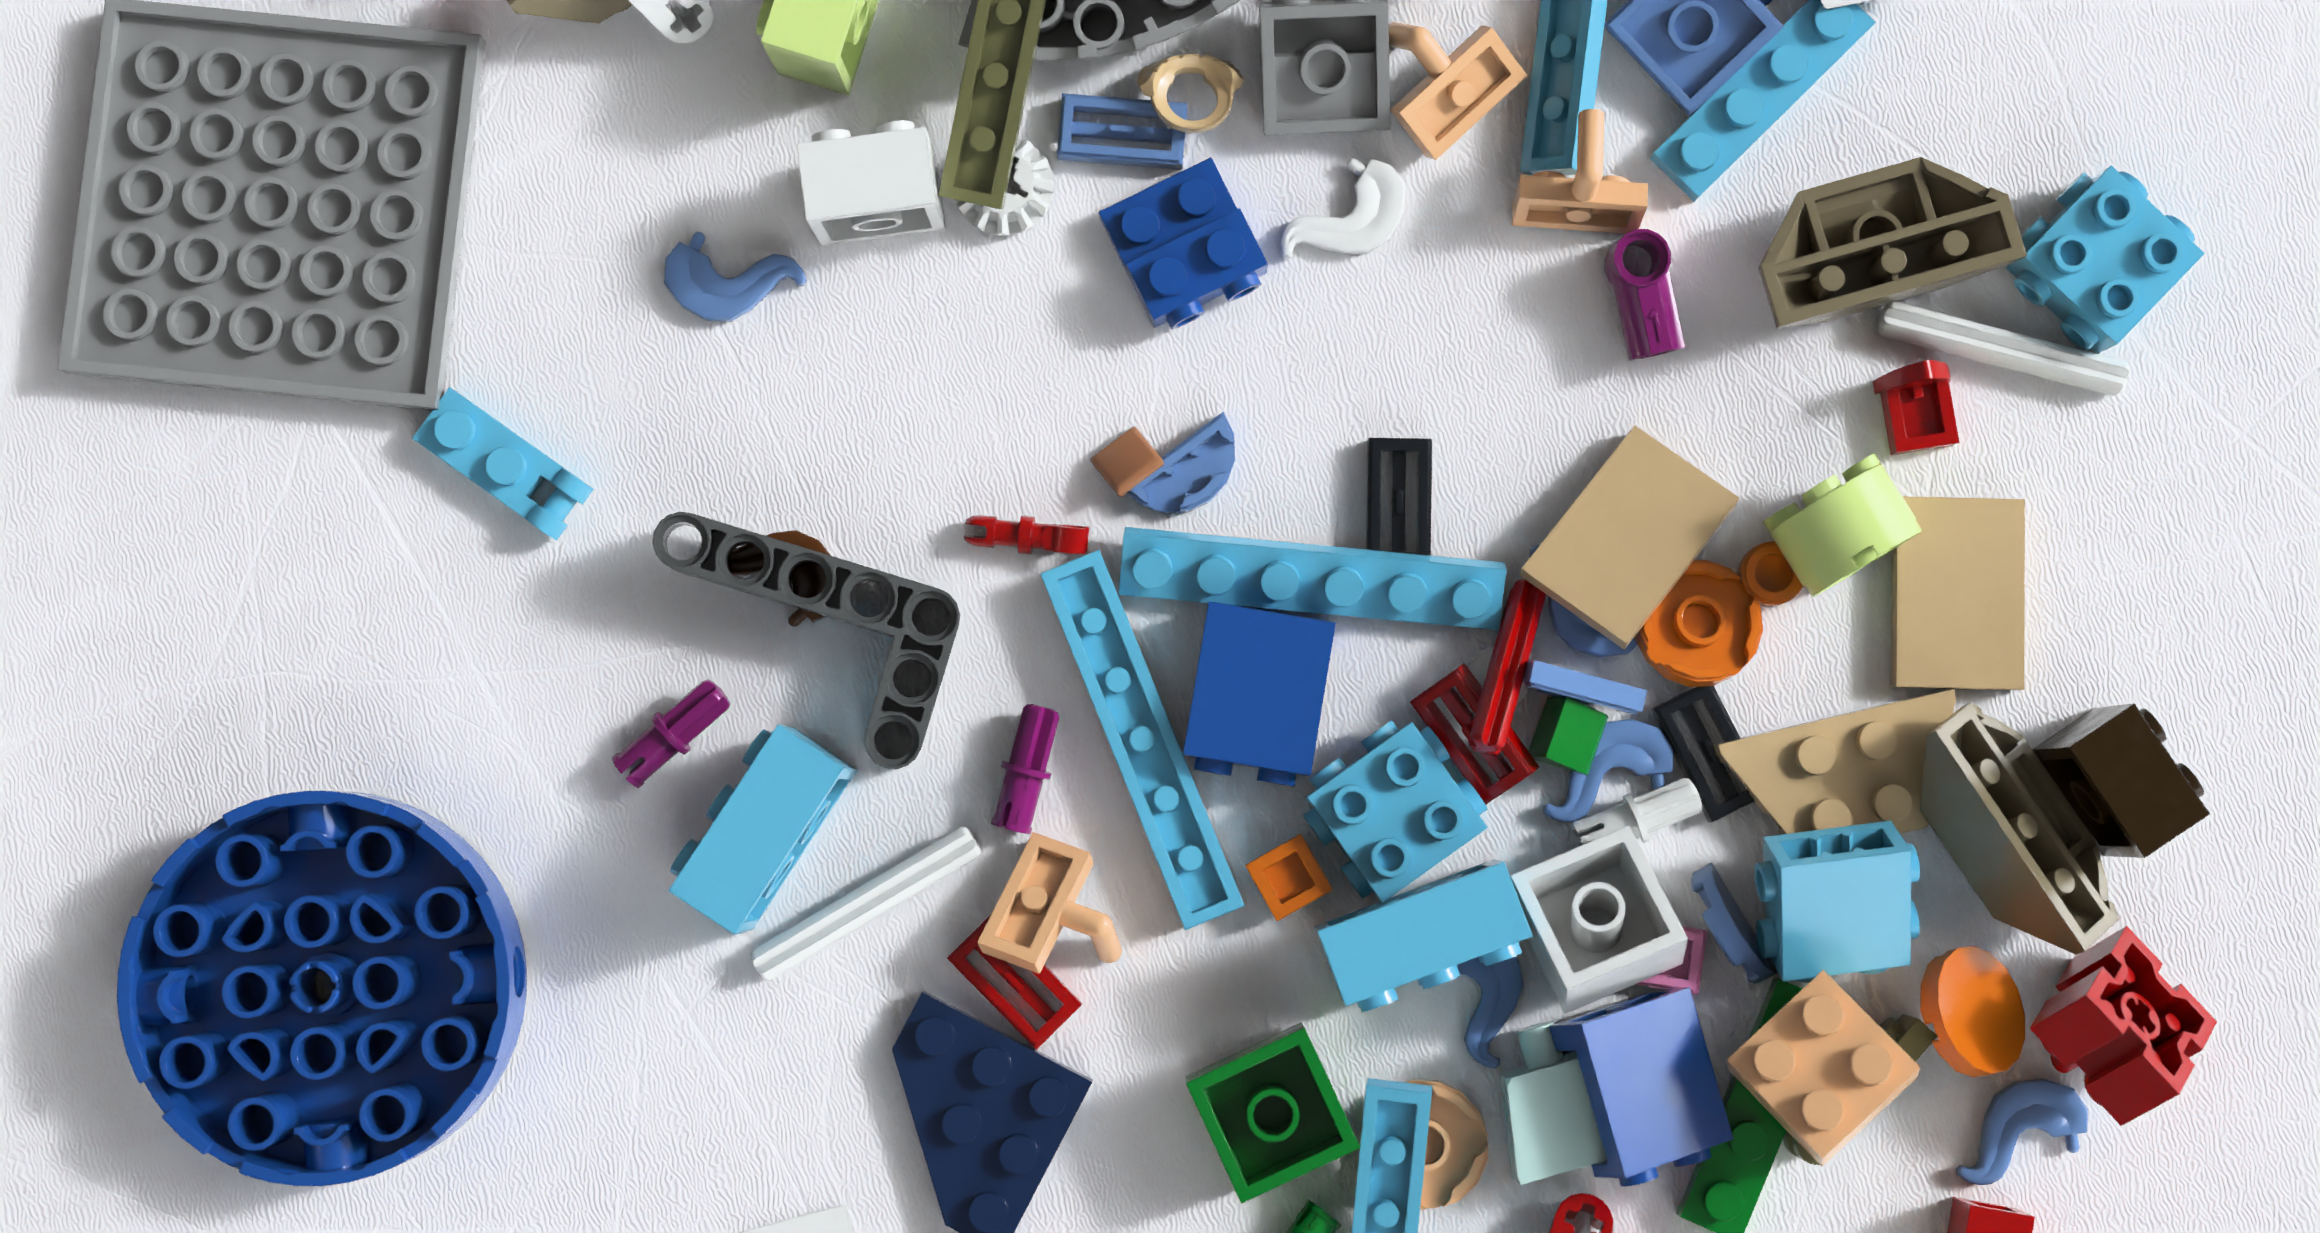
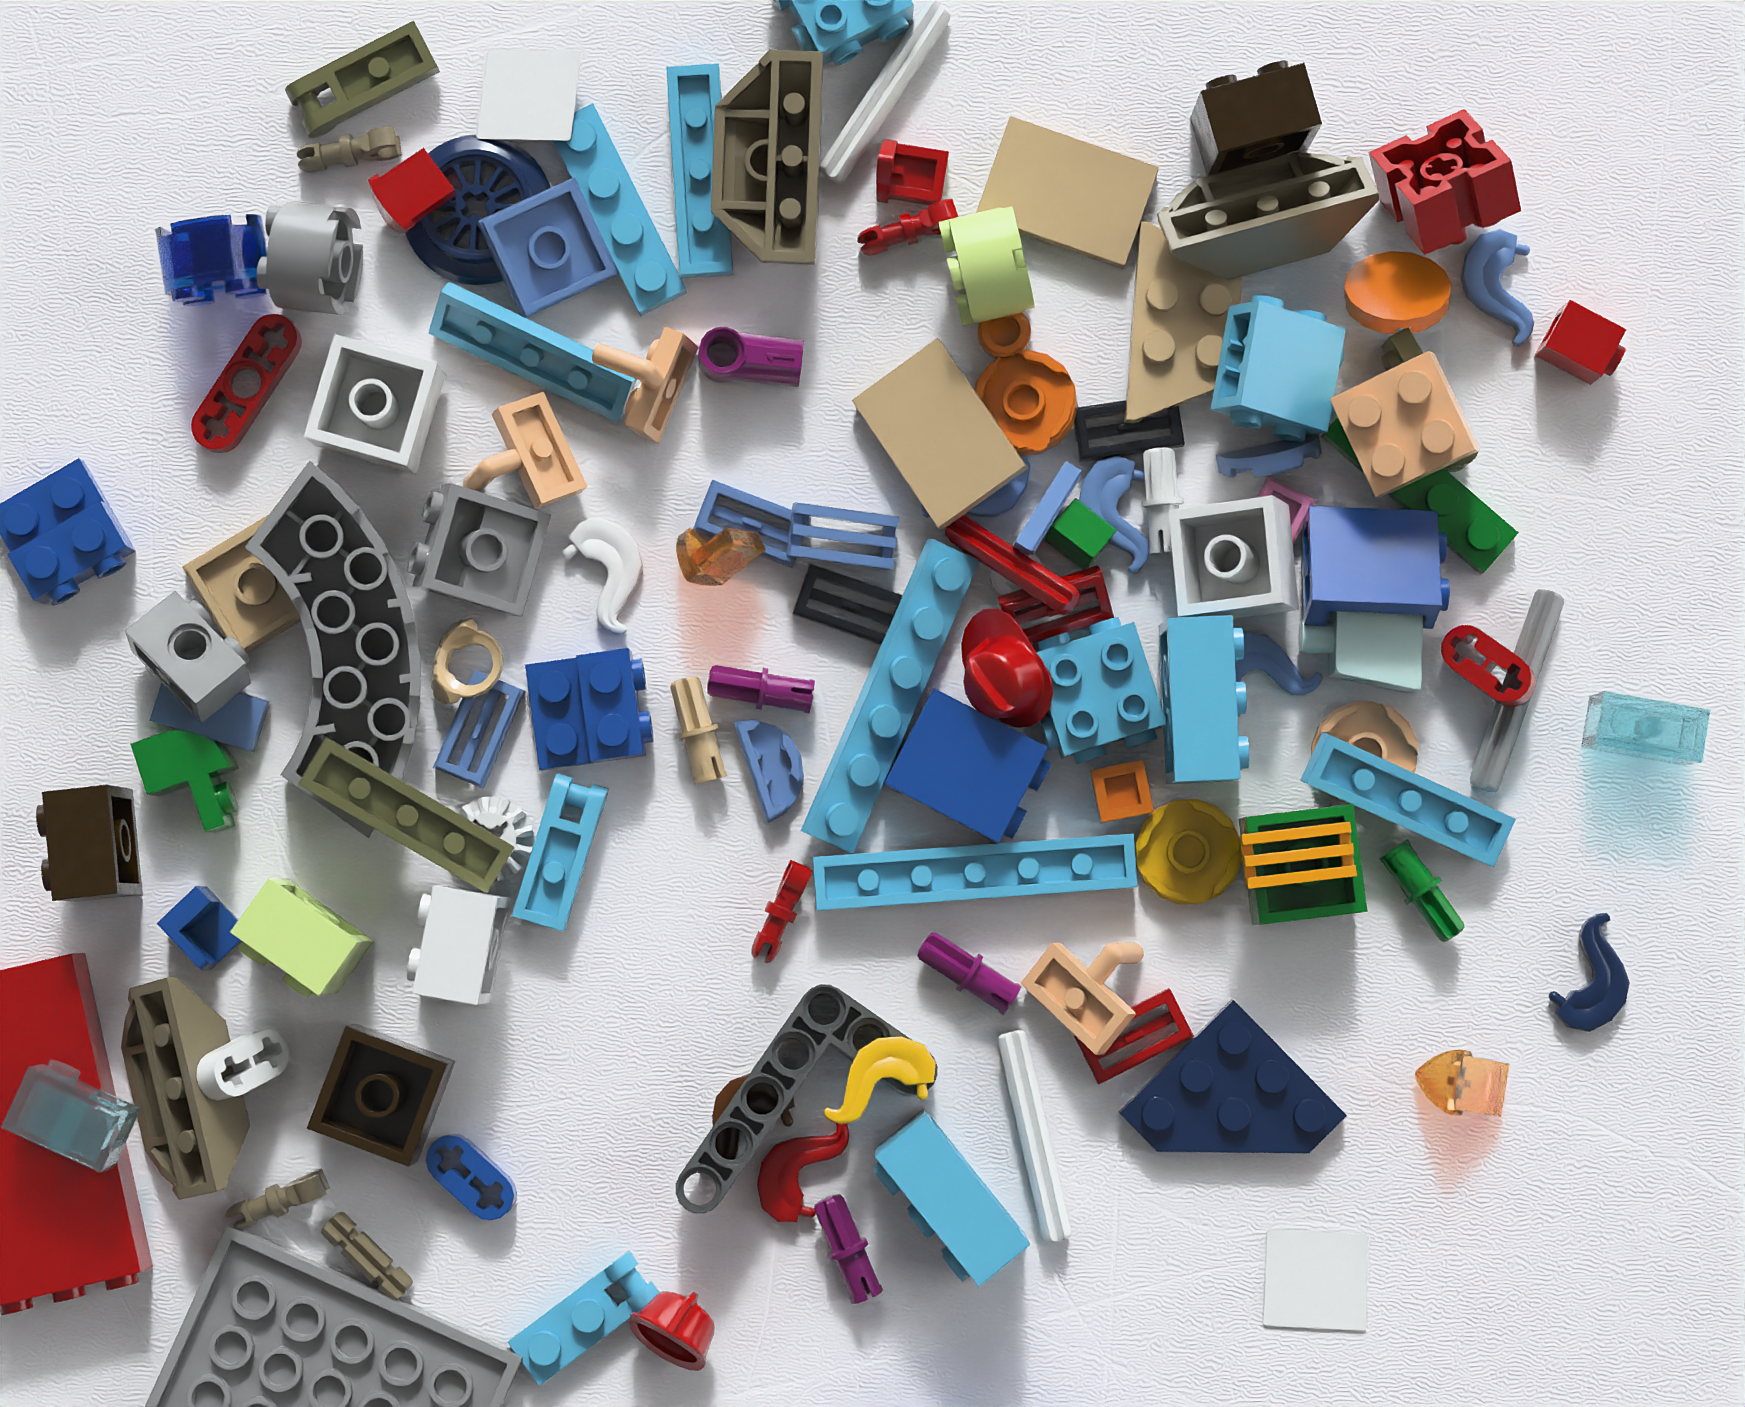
camera: 75 degrees left, 0 degrees up
medium blue piece [664,232,807,322] -> none
nougat piece [1090,426,1164,497] -> none
none -> dark tan piece [225,1168,330,1230]
none -> dark brown brick [306,1024,456,1167]
none -> dark tan axle [321,1212,413,1300]
none -> blue beam [426,1134,517,1221]
none -> medium azure plate [512,773,609,932]
none -> red piece [629,1291,715,1371]
none -> medium azure plate [666,63,733,279]
none -> tan axle [670,676,727,785]
none -> clear orange tile [676,528,766,586]
none -> medium blue tile [693,480,811,568]
none -> magenta axle [707,665,815,714]
none -> red piece [757,1123,850,1222]
none -> medium blue tile [786,502,899,570]
none -> yellow piece [824,1037,936,1124]
none -> red piece [857,199,959,256]
none -> red piece [961,609,1054,728]
none -> yellow tile [1135,799,1242,905]
none -> light orange tile [1239,822,1357,889]

